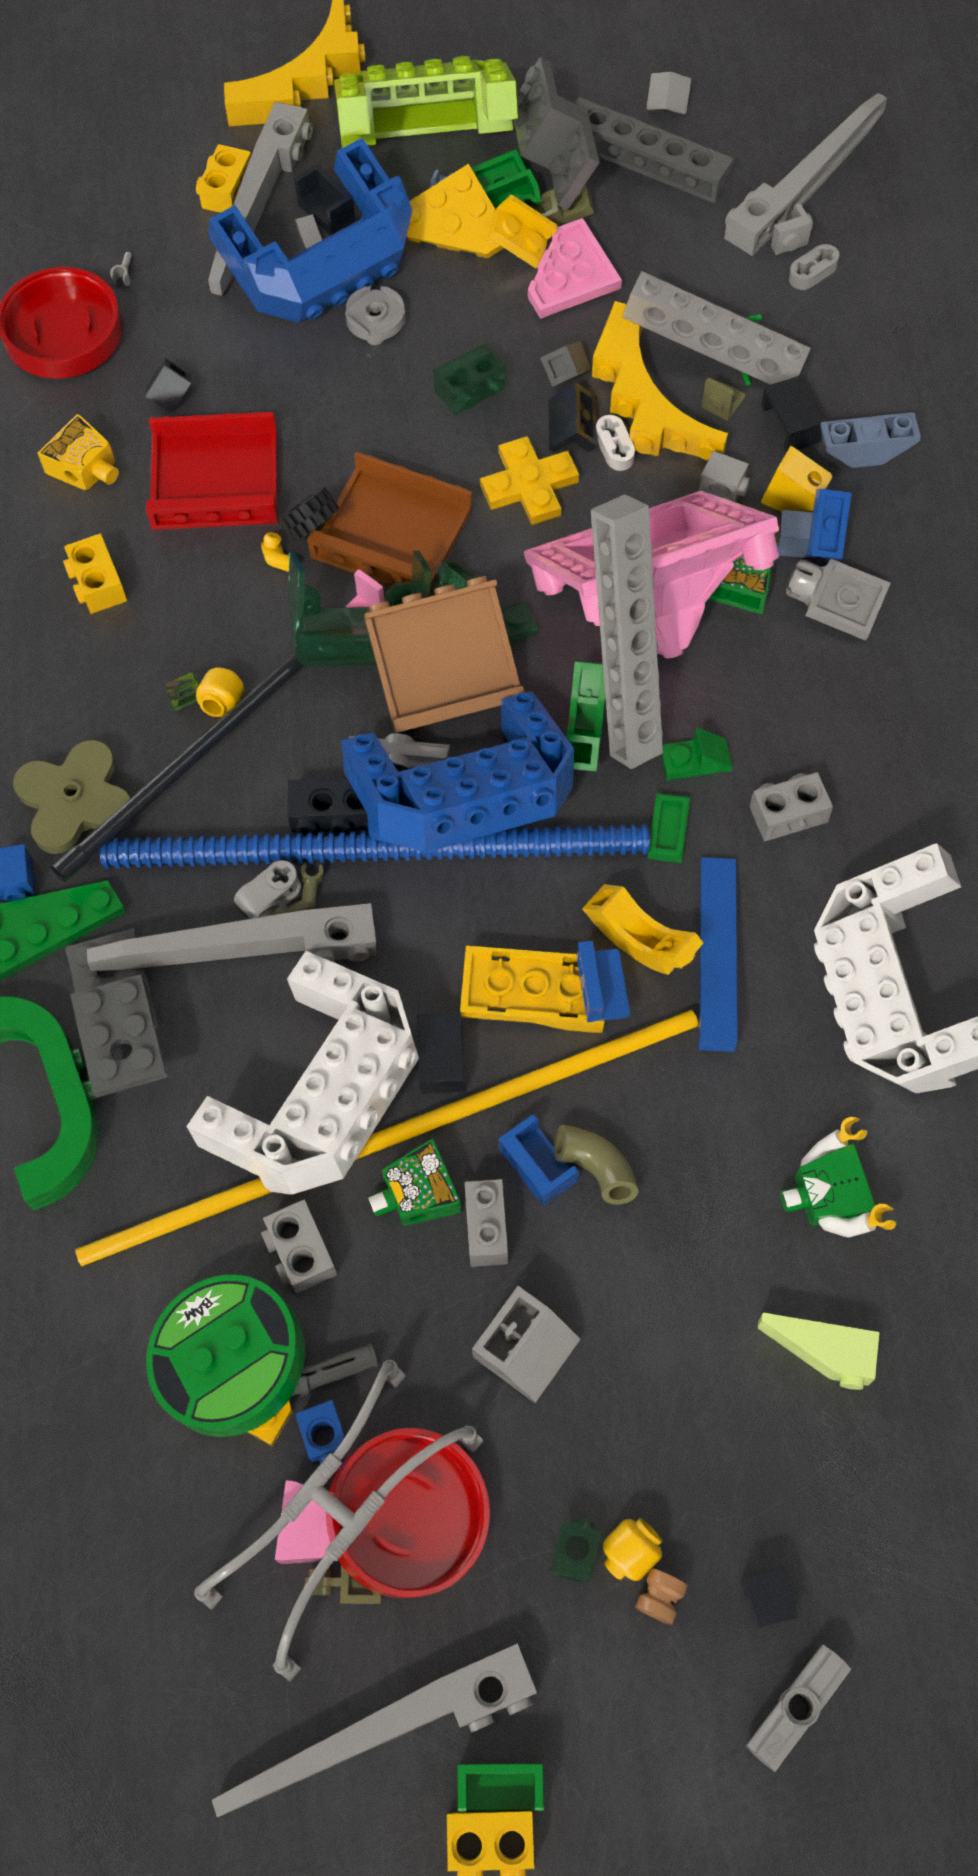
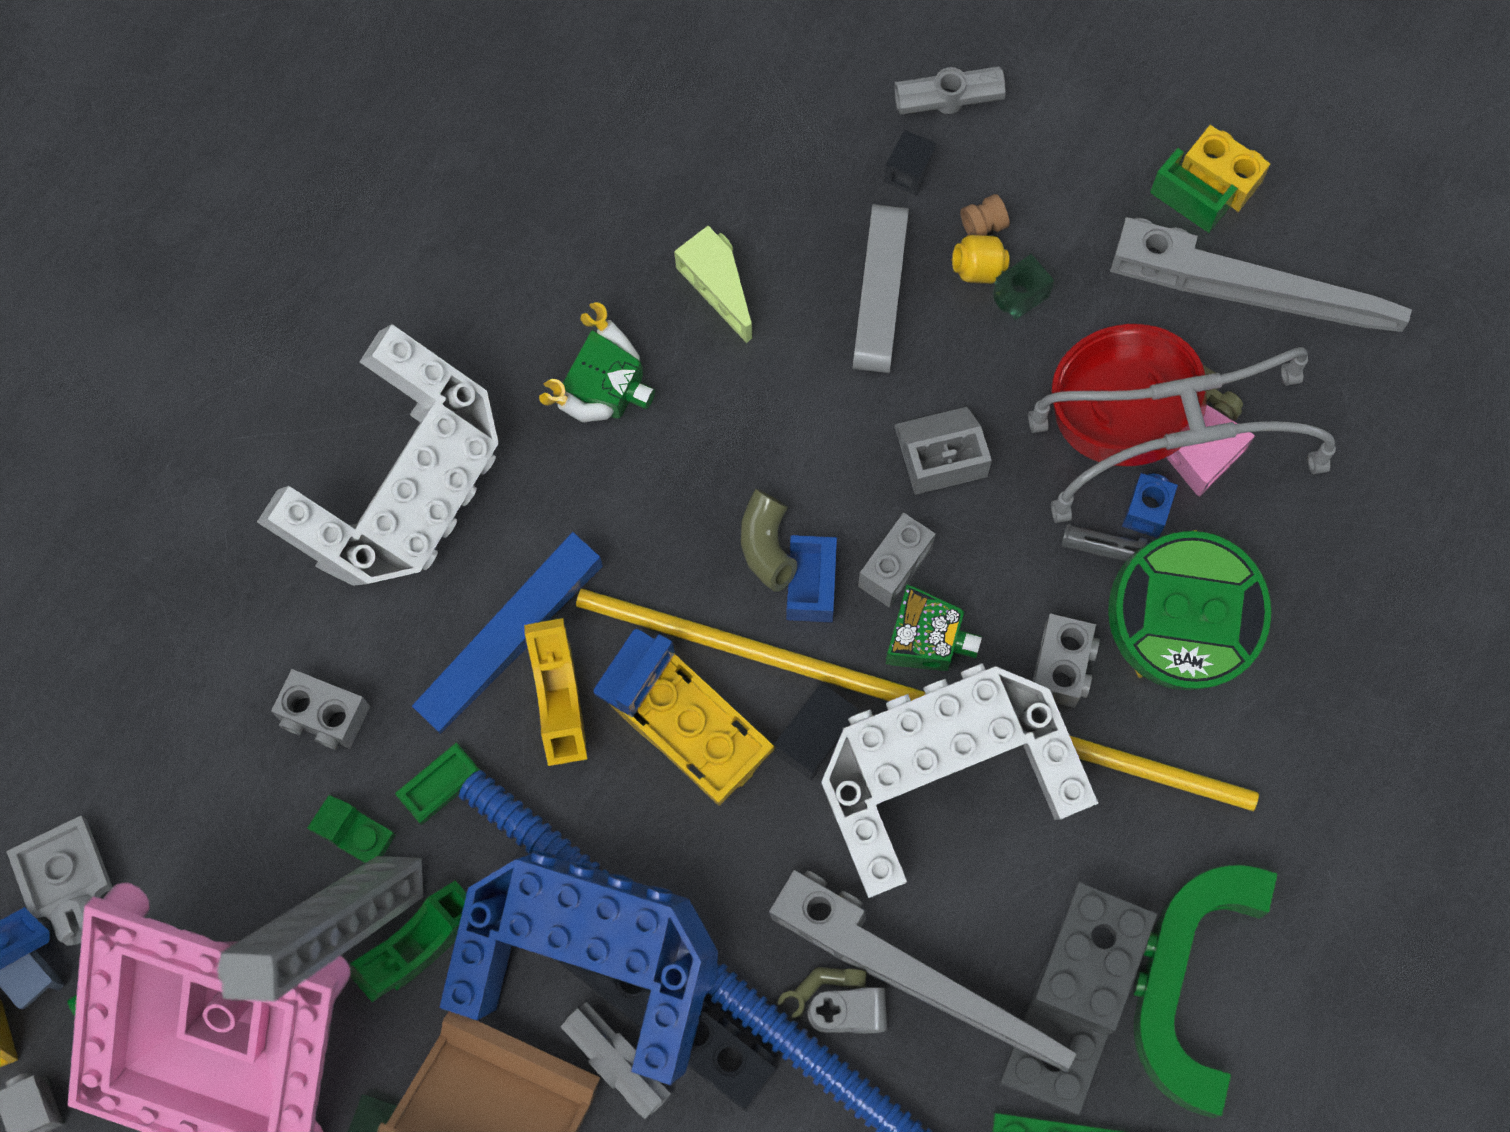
camera: 140 degrees left, 5 degrees up
none -> light grey beam [853,204,909,373]

